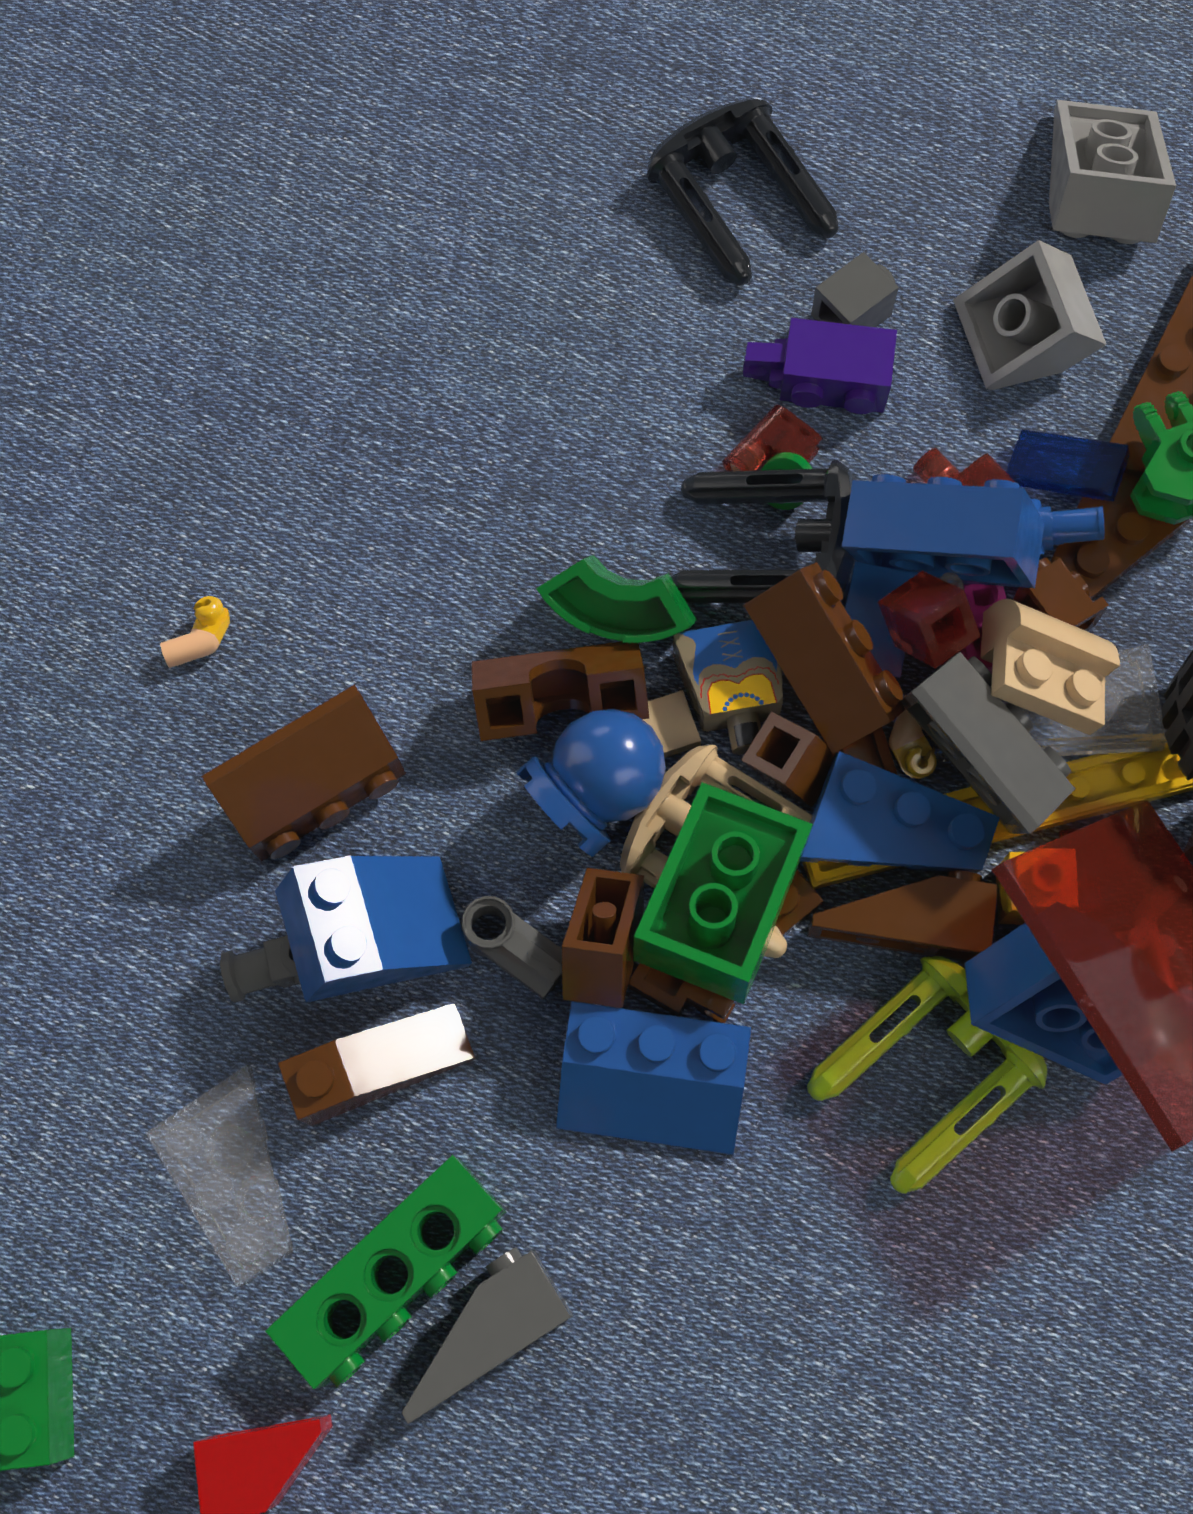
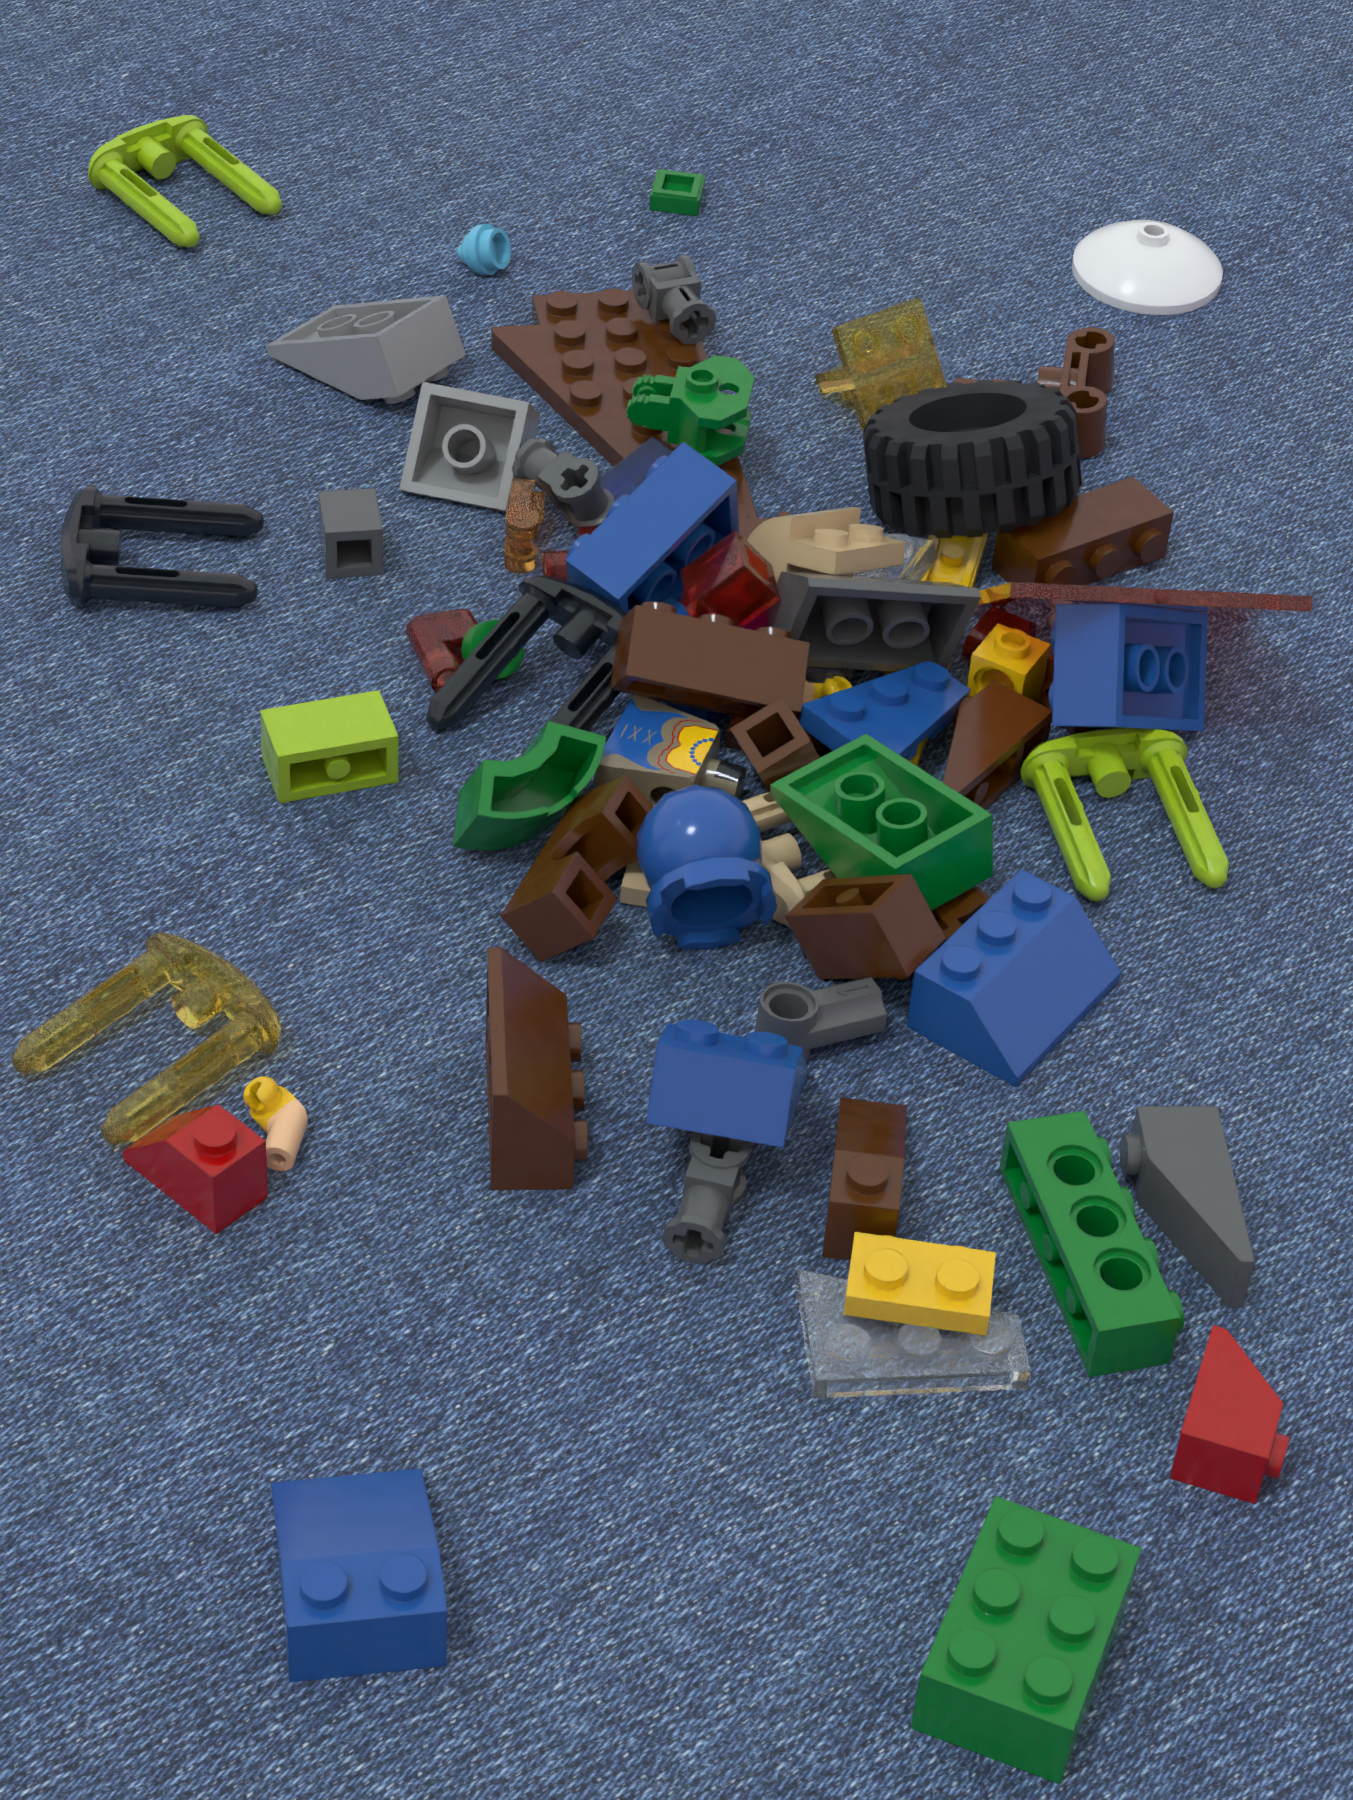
camera: 70 degrees left, 30 degrees down
dark purple hinge [743,318,897,414] -> none
none -> clear yellow piece [11,932,281,1145]
none -> red slope [122,1104,268,1234]
none -> lime brick [260,690,398,803]
none -> clear orange plate [503,478,546,574]
none -> dark grey connector [512,438,616,532]
none -> yellow bracket [843,1232,996,1336]

